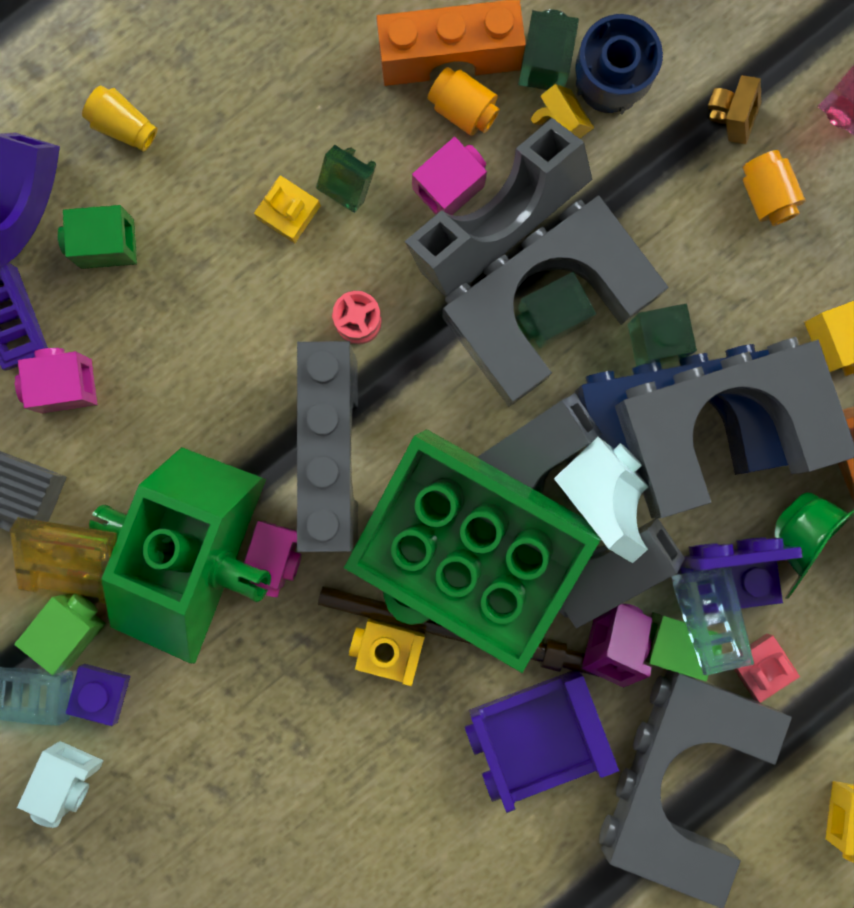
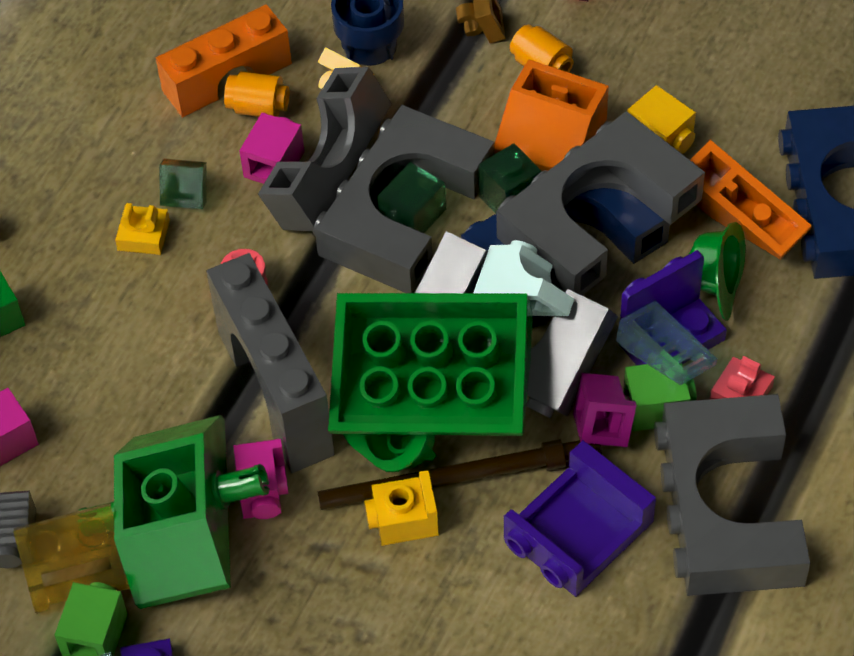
camera: 20 degrees left, 30 degrees down
clear green brick [518,9,579,90] -> none
none -> orange slope [494,59,609,171]

